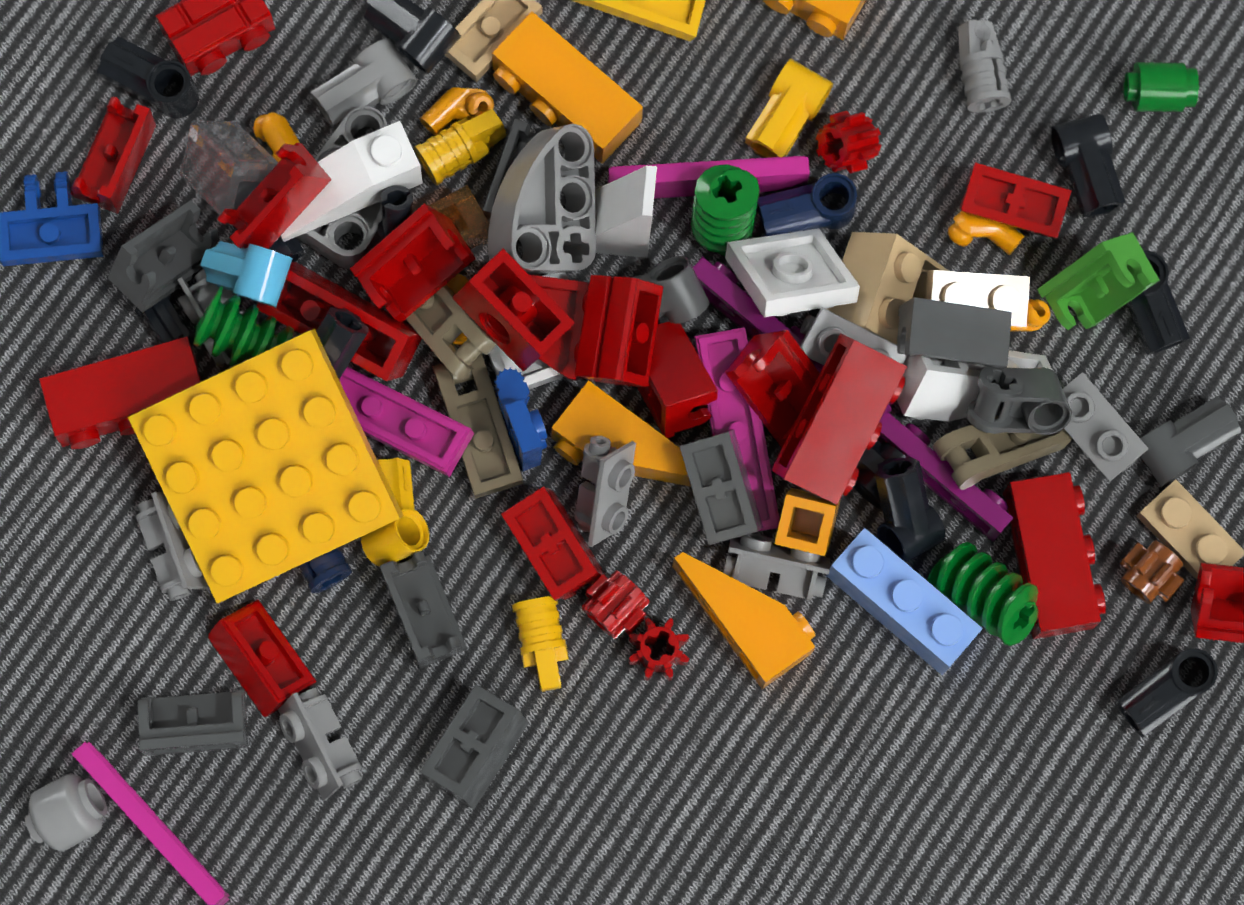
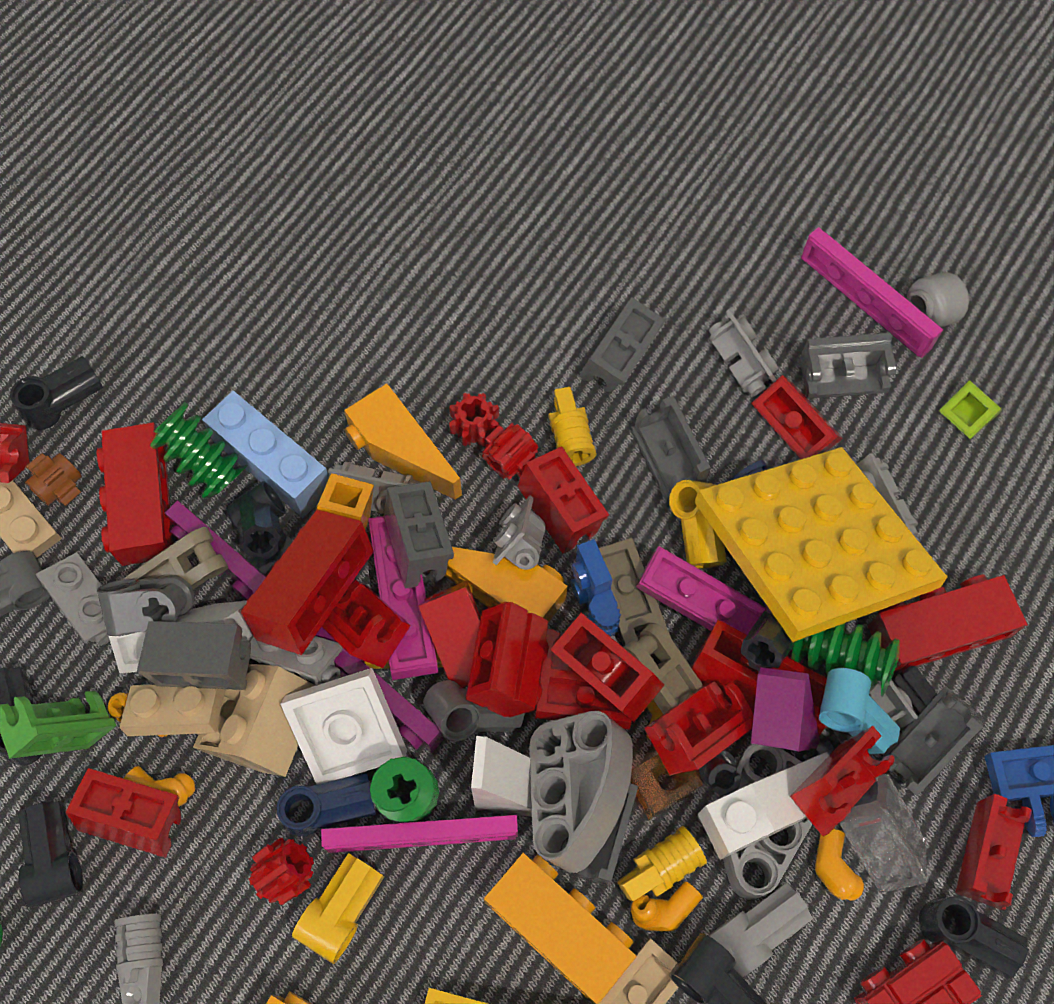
camera: 175 degrees left, 10 degrees down
none -> magenta slope [751,667,820,751]
none -> lime slope [939,380,1002,440]

